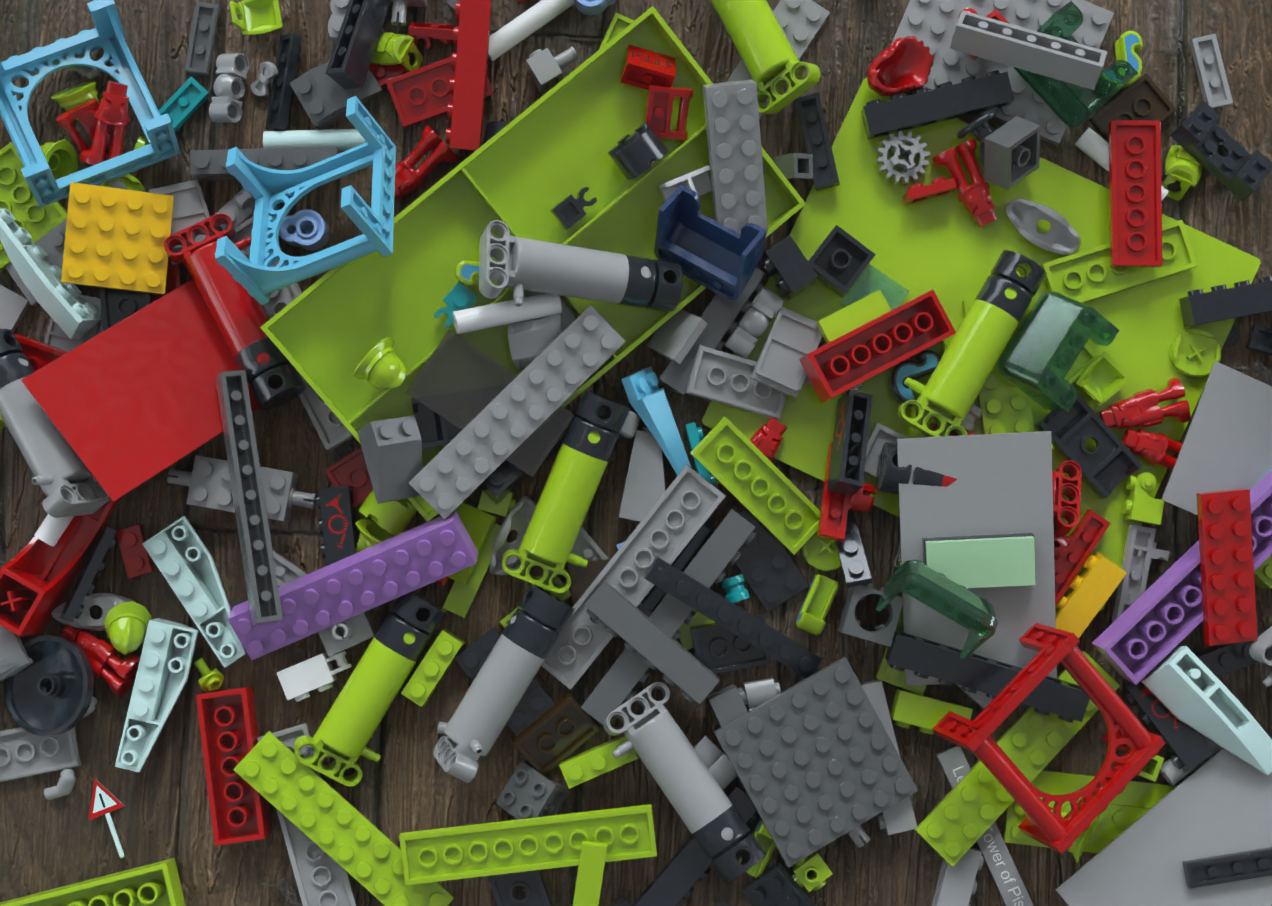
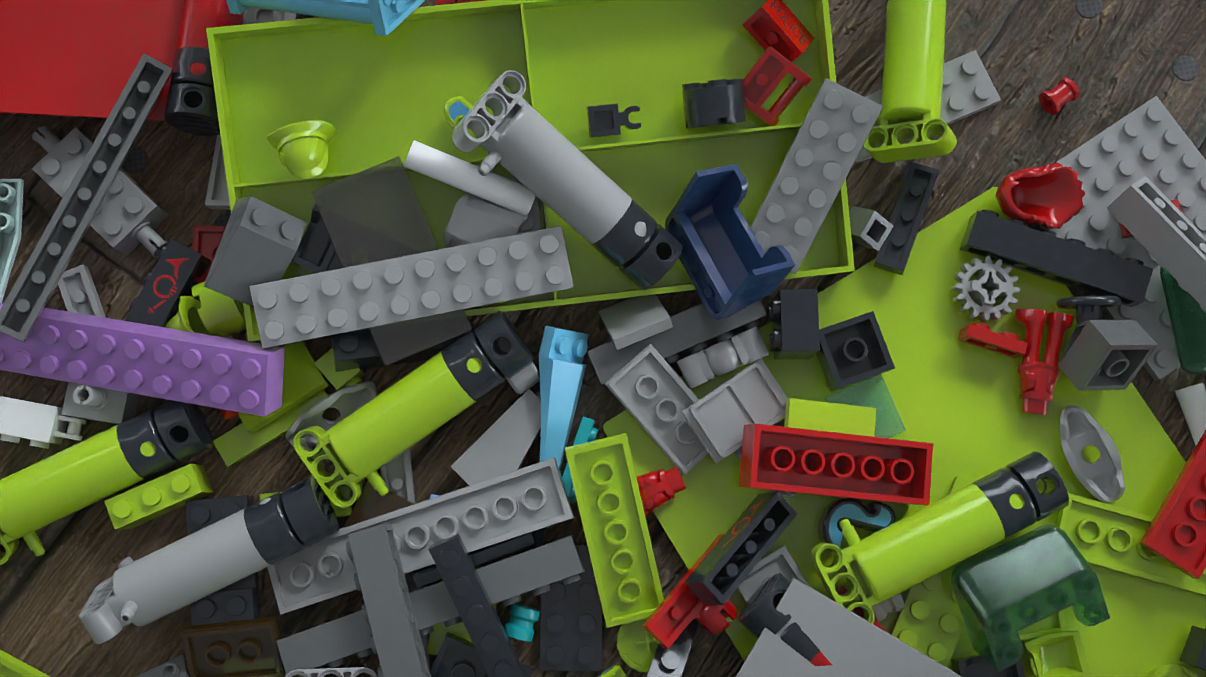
camera: 30 degrees right, 5 degrees down
teal plate [434,281,478,327] -> none
white panel [658,165,712,202] -> none

